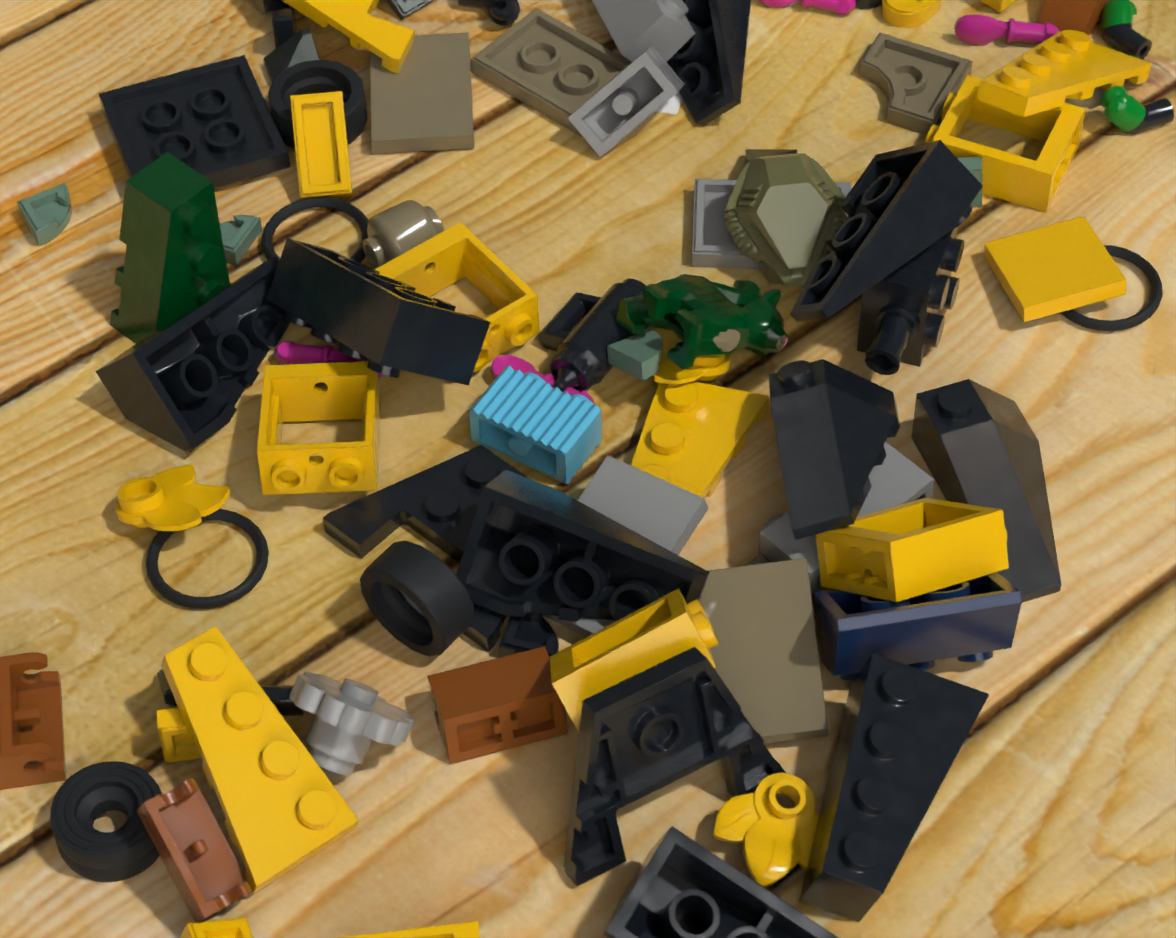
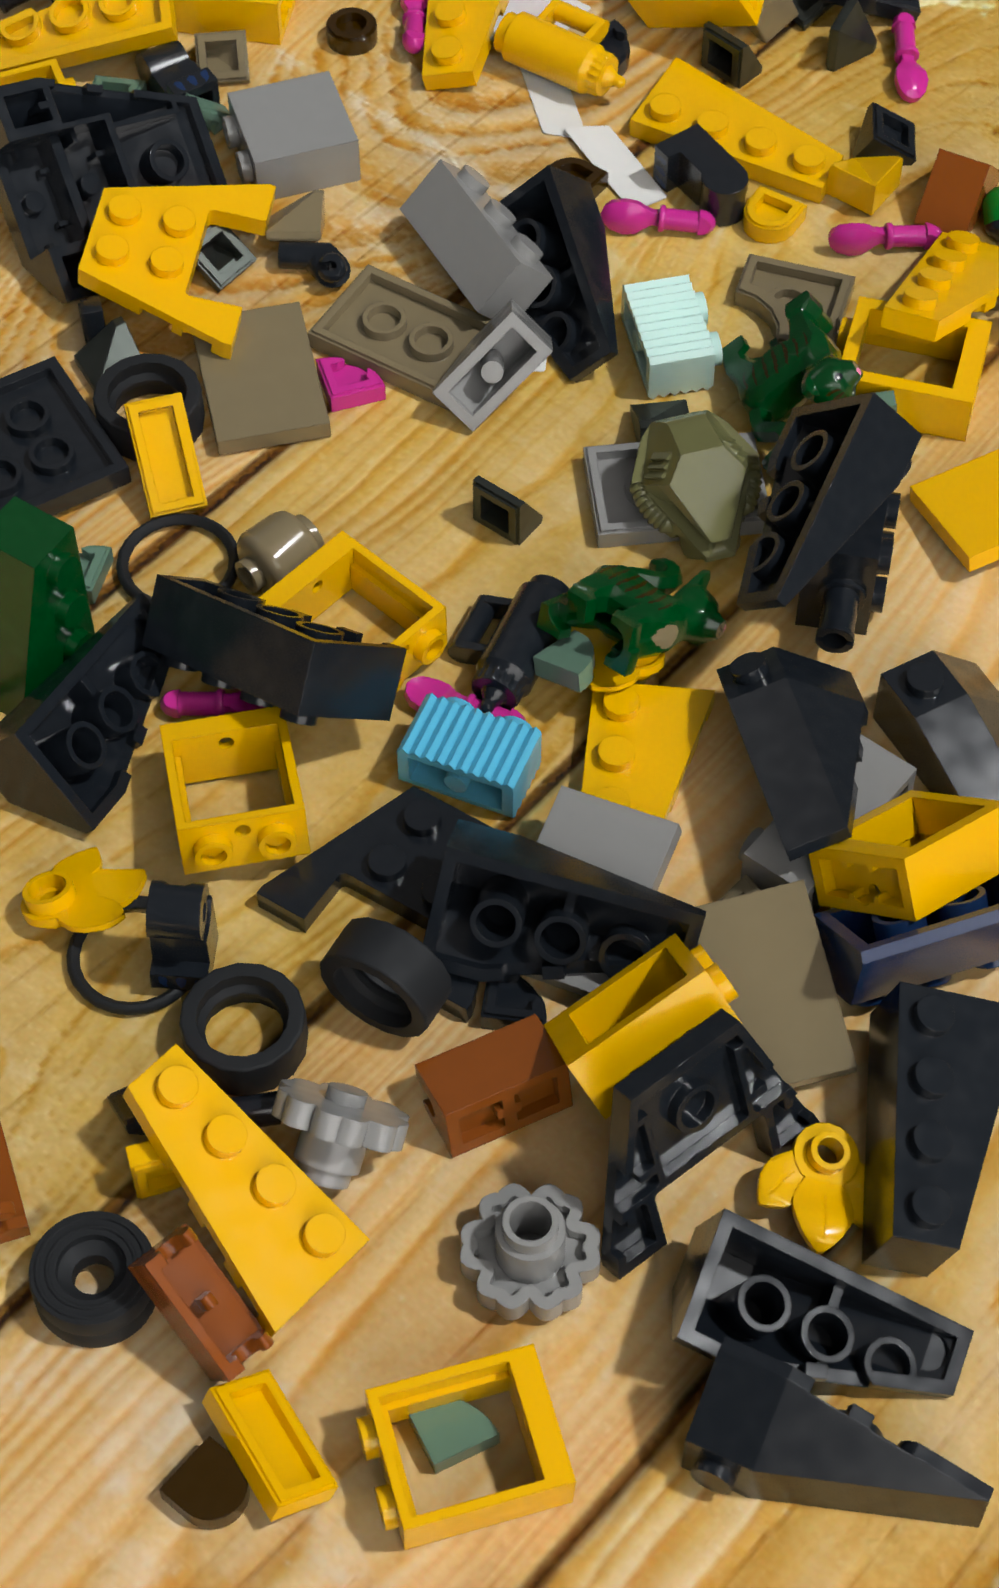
camera: 10 degrees left, 5 degrees up
none -> black leg [146,880,218,990]
none -> black tyre [179,963,308,1095]
none -> dark pink tile [316,357,386,412]
none -> light grey plant [460,1183,600,1322]
none -> pearl dark grey slope [473,475,543,545]
none -> light aqua brick [621,274,723,399]
none -> dark green animal [722,290,863,471]

